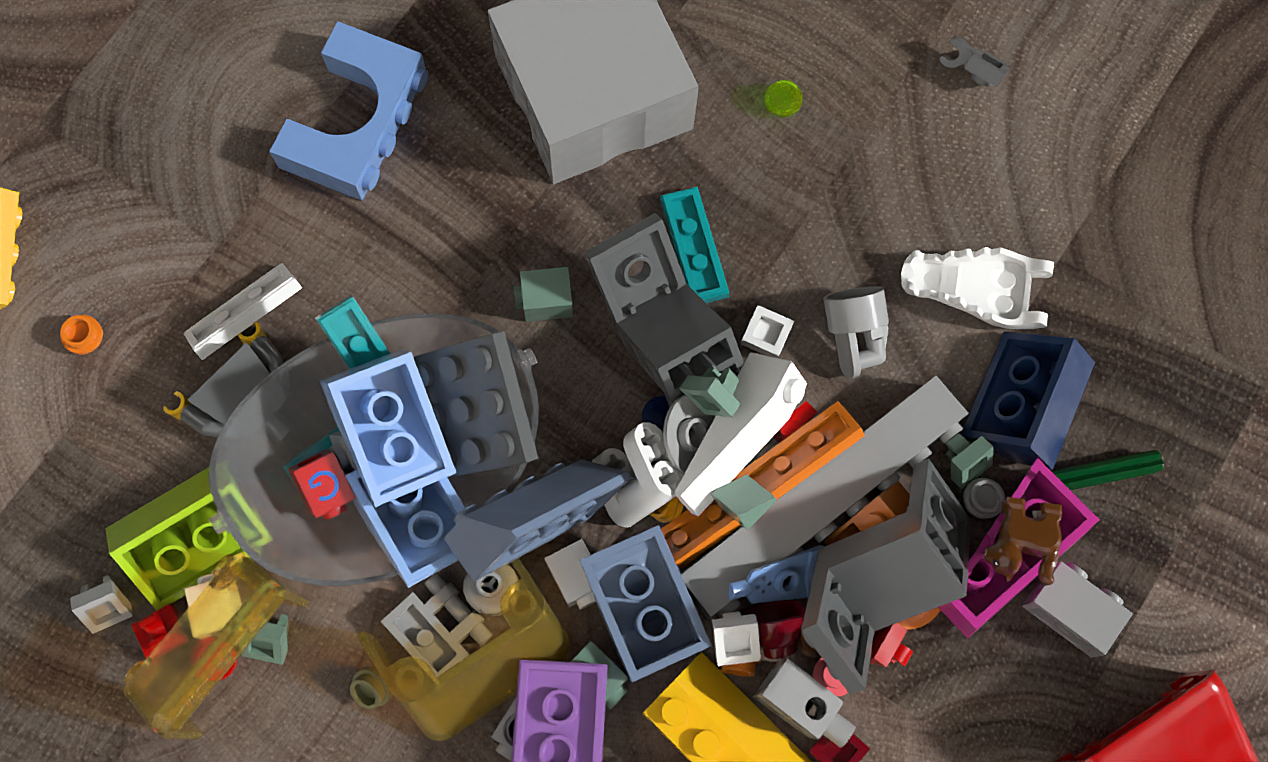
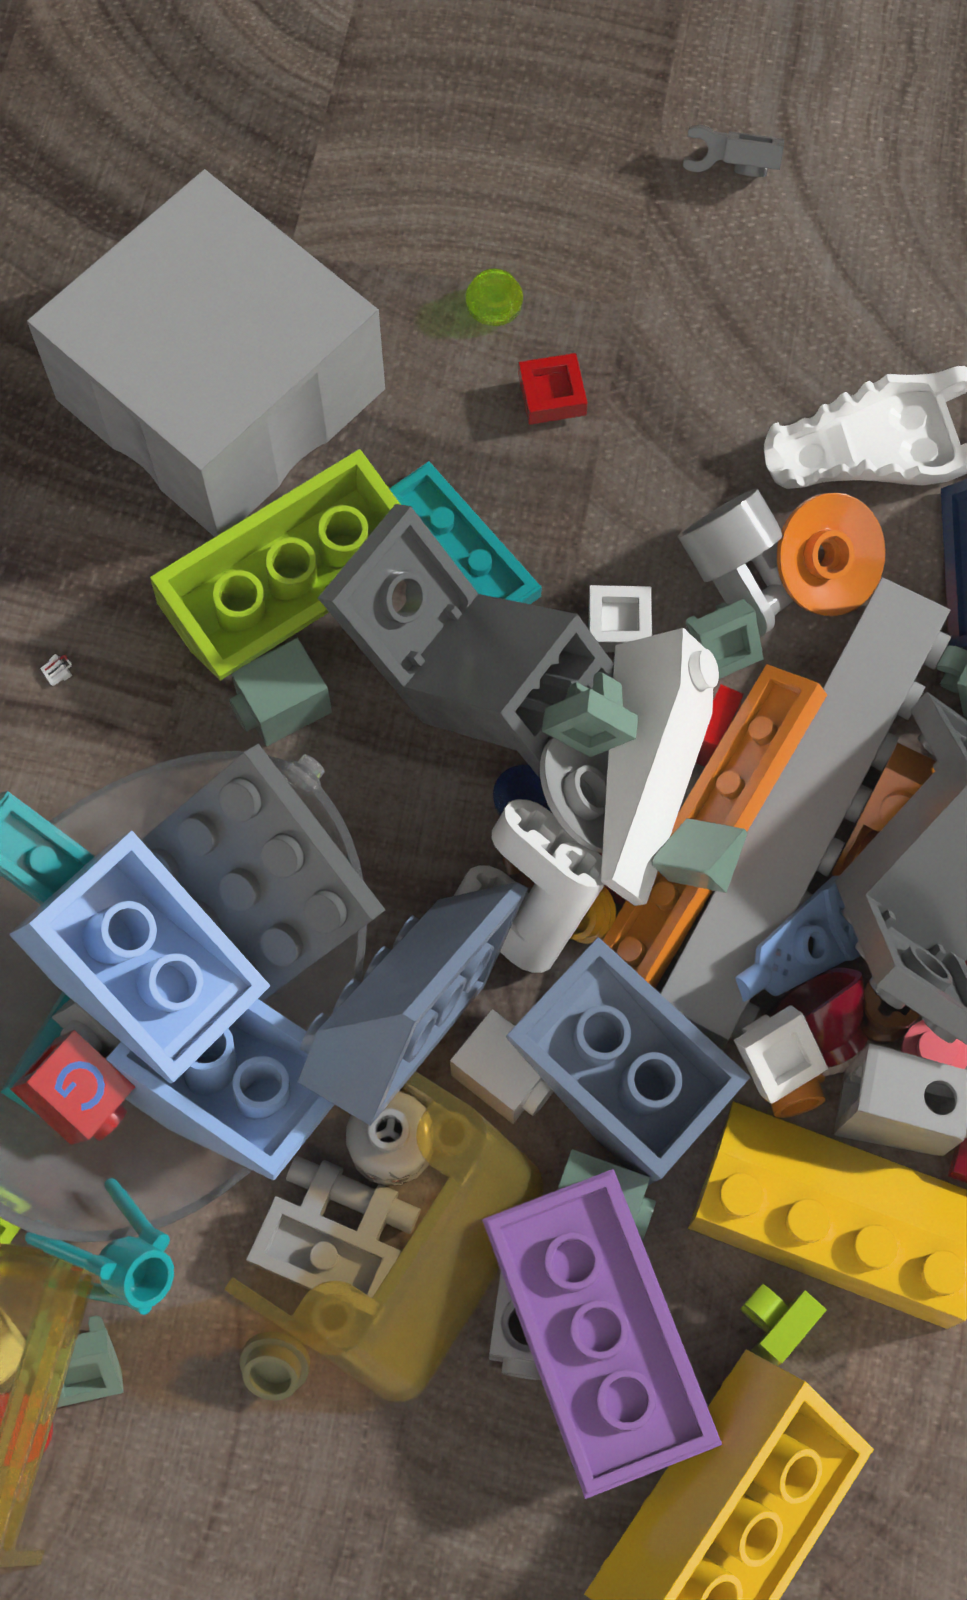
camera: 20 degrees left, 5 degrees down
none -> teal plant [25,1178,174,1315]
none -> white piece [40,654,72,686]
none -> lime slope [150,449,401,681]
none -> red plate [518,353,588,425]
none -> sand green tile [686,599,763,679]
none -> orange dish [777,493,885,616]

